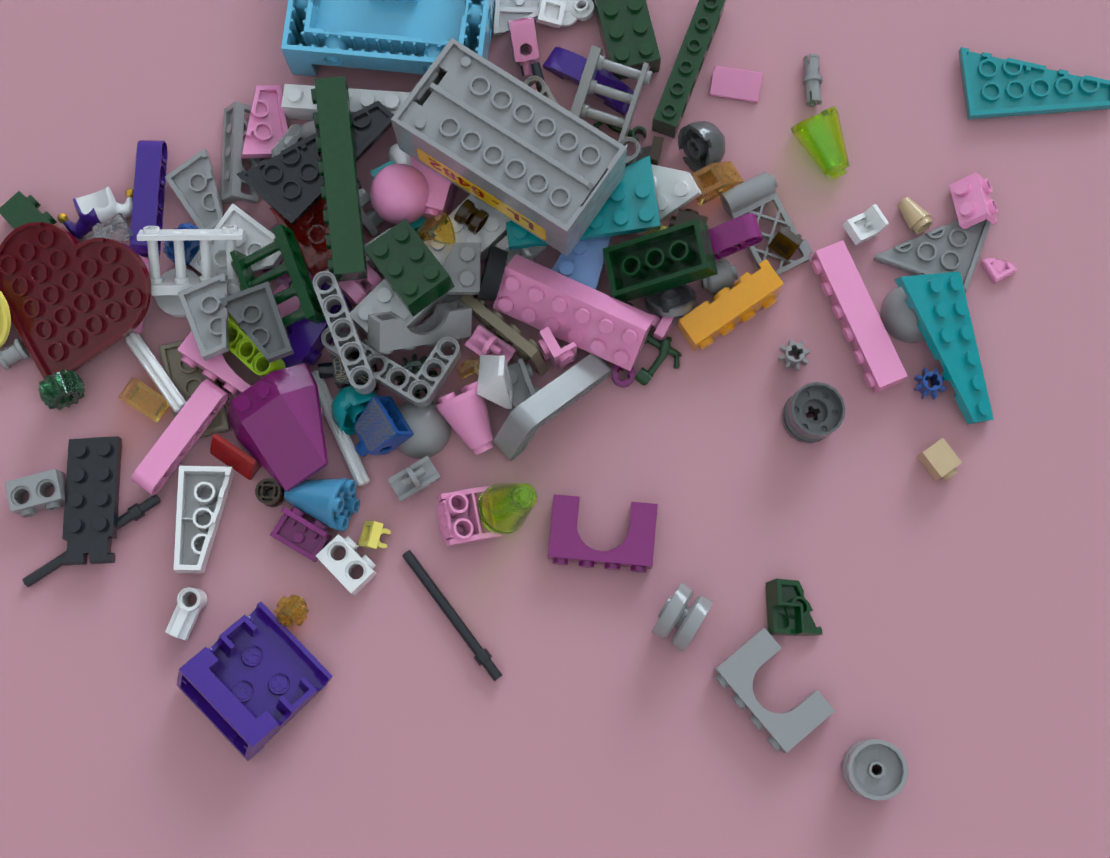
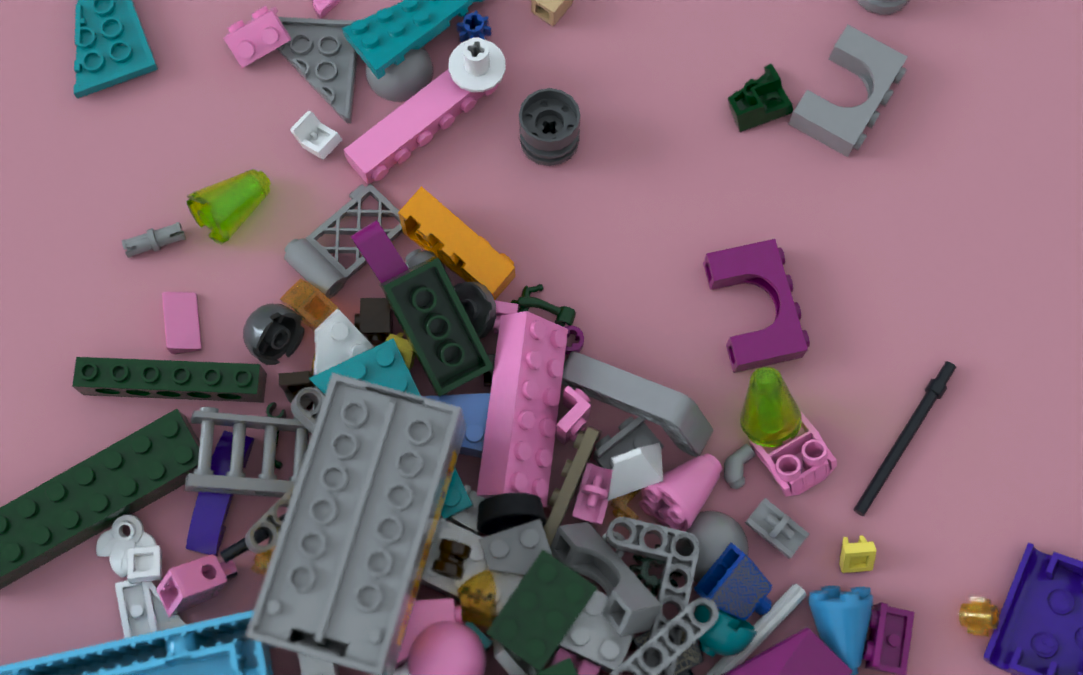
camera: 115 degrees left, 5 degrees down
white brick [316,534,377,596] -> none
light grey wheel [651,582,713,651] -> none
dark brown tile [768,226,803,261] -> none
light grey gear [777,339,810,372] -> none
tan cone [897,197,933,235] -> none
none -> white piece [449,38,505,92]
none -> light grey arm [724,444,755,489]

